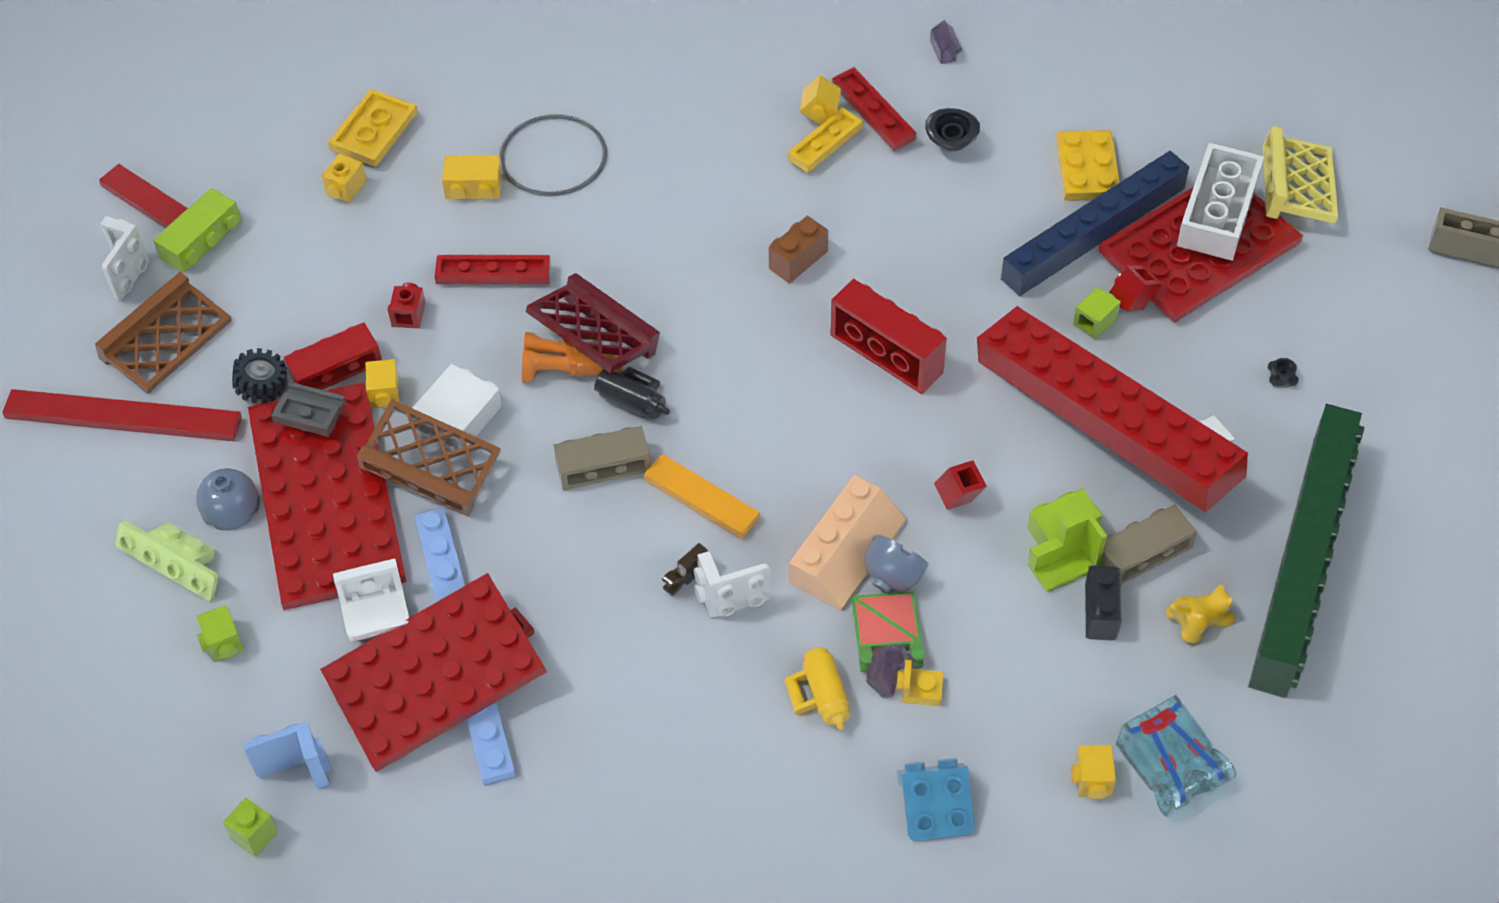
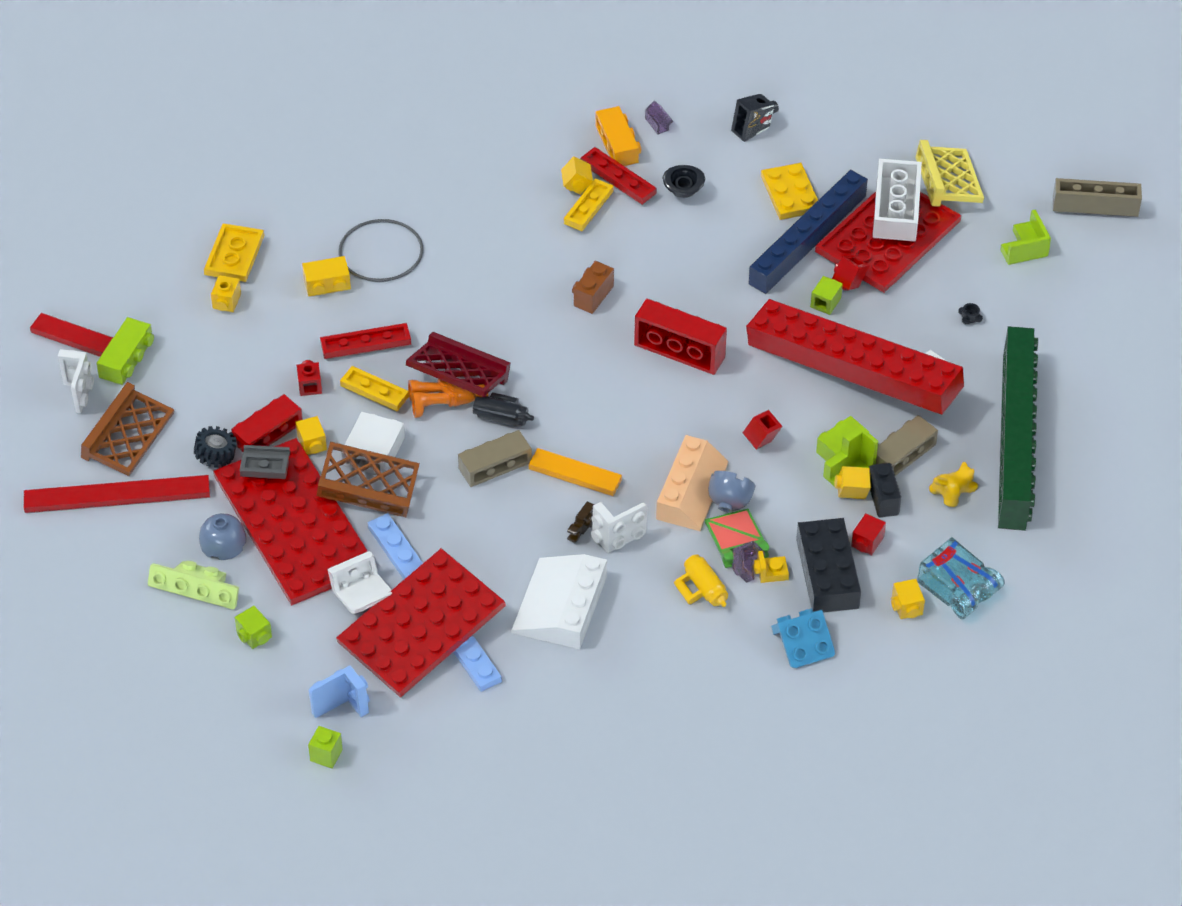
camera: 15 degrees left, 5 degrees down
none -> yellow plate [340,366,409,412]
none -> white slope [511,554,607,650]
none -> light orange brick [595,106,641,166]
none -> black torso [731,94,779,142]
none -> black brick [796,518,861,613]
none -> yellow brick [834,466,871,499]
none -> red brick [851,513,886,556]
none -> lime panel [1000,209,1051,265]

